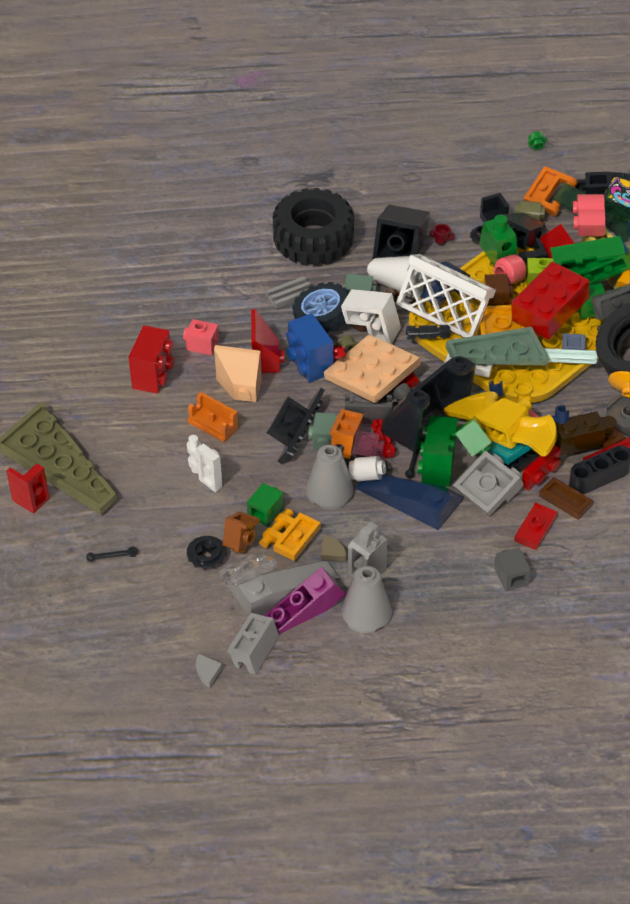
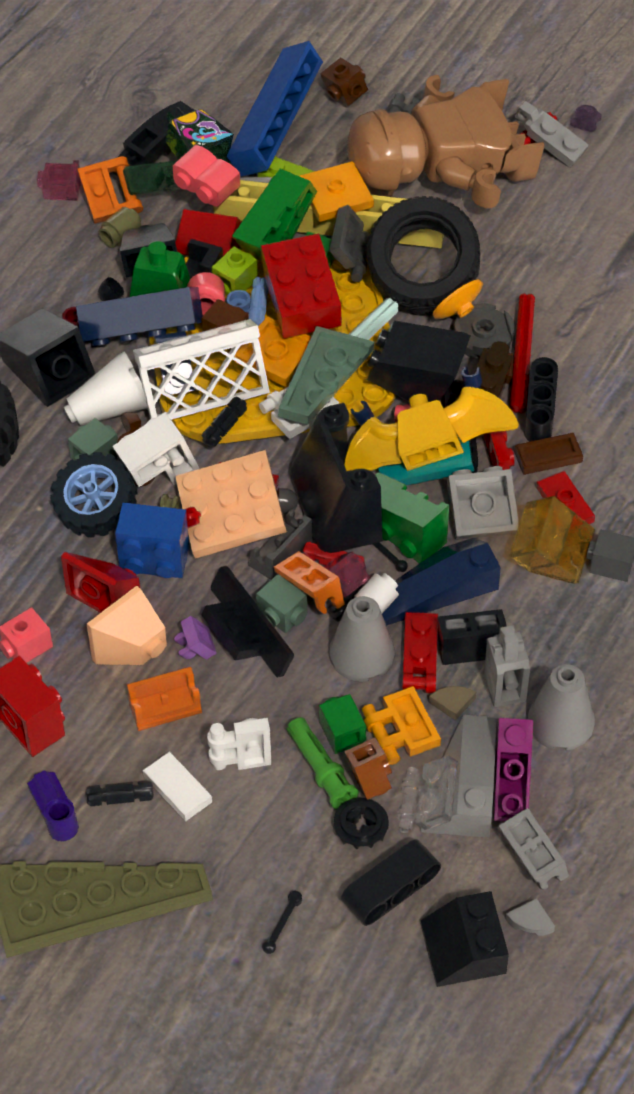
camera: 55 degrees left, 5 degrees up
red panel [6,464,50,514] -> none
light grey tile [266,276,311,309] -> none
brick [455,416,492,456] -> none
black panel [480,193,509,223] -> none
green plate [528,132,547,150] -> none
sand blue tile [562,333,585,350] -> none
none -> dark purple piece [27,770,79,841]
none -> clear pink brick [37,160,81,201]
none -> dark blue brick [76,287,203,346]
none -> black axle [86,780,154,806]
none -> white tile [143,751,212,821]
none -> medium lavender tile [174,616,217,660]
none -> medium blue plate [225,290,251,314]
none -> bright green pin [286,717,359,809]
none -> black beam [341,839,441,926]
none -> black slope [366,320,471,402]
none -> red plate [402,612,438,693]
none -> black slope [420,891,509,987]
none -> black hinge [437,609,507,665]
none -> clear yellow slope [509,496,595,584]

